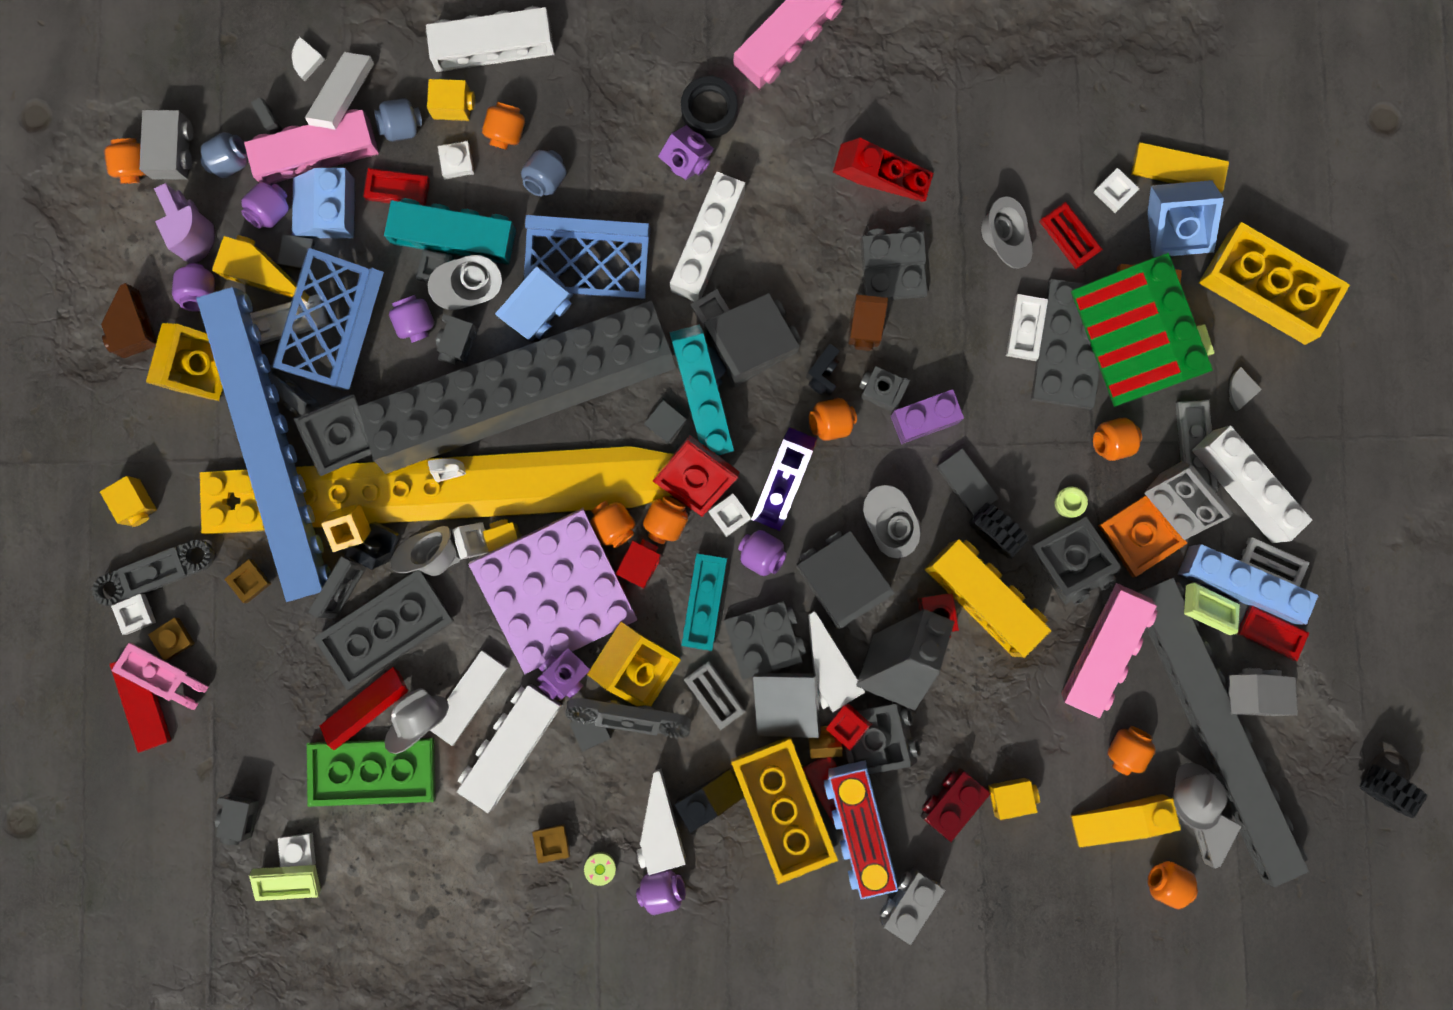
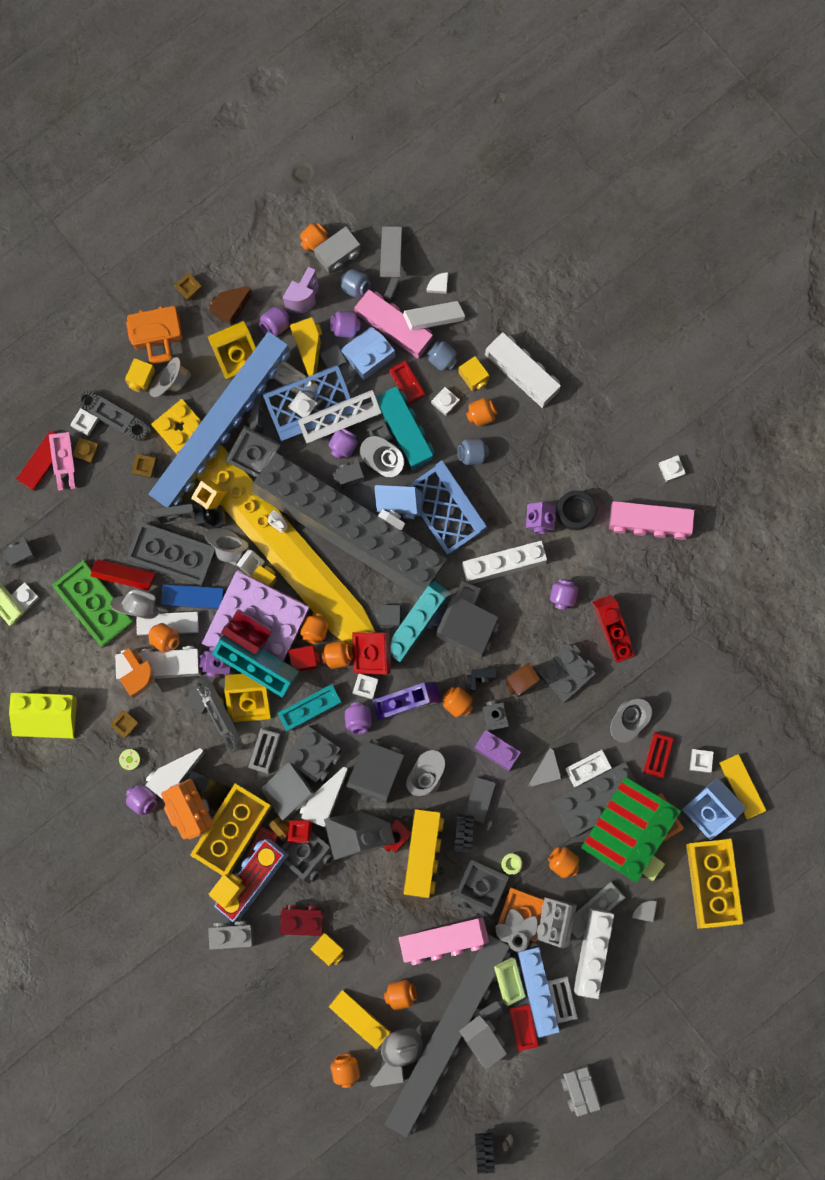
camera: 55 degrees right, 5 degrees down
none -> neon yellow slope [9,693,77,739]
none -> orange brick [119,649,154,699]
none -> orange piece [126,306,183,364]
none -> orange head [148,623,179,653]
none -> light grey piece [149,357,191,397]
none -> blue tile [161,585,224,609]
none -> orange piece [161,779,213,839]
none -> pearl gold plate [174,272,203,301]
none -> yellow brick [208,873,245,908]
none -> teal brick [212,635,299,697]
none -> dark red bracket [221,609,272,655]
none -> white plate [288,390,317,418]
none -> white fence [298,390,381,443]
none -> white plate [378,509,405,530]
none -> light grey tile [380,227,402,277]
none -> dark grey tile [479,1001,505,1022]
none -> light grey plate [496,909,537,952]
none -> light grey slope [528,748,561,787]
none -> medium lavender head [550,579,578,610]
none -> light grey brick [561,1065,602,1116]

